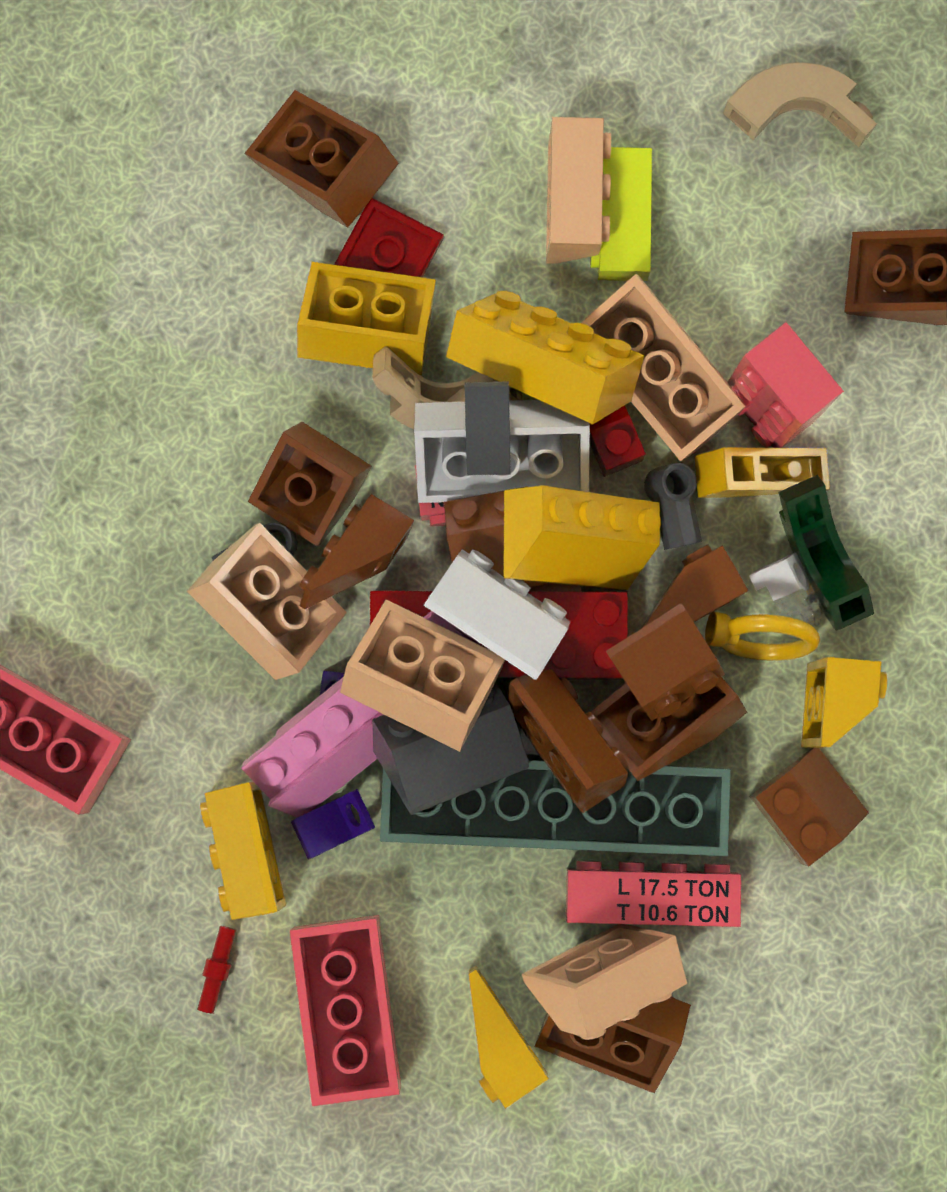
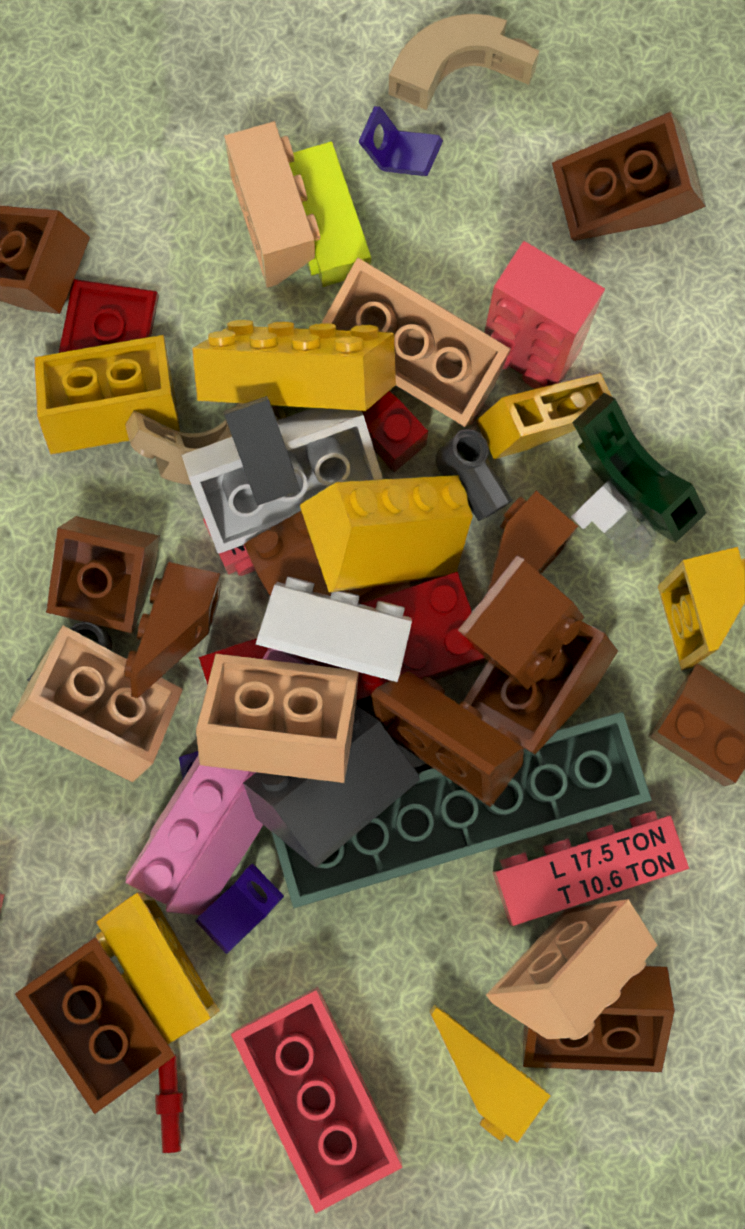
camera: 25 degrees left, 5 degrees down
yellow piece [705,611,820,661] -> none
none -> dark orange slope [15,937,175,1114]
none -> dark purple bracket [359,106,443,176]

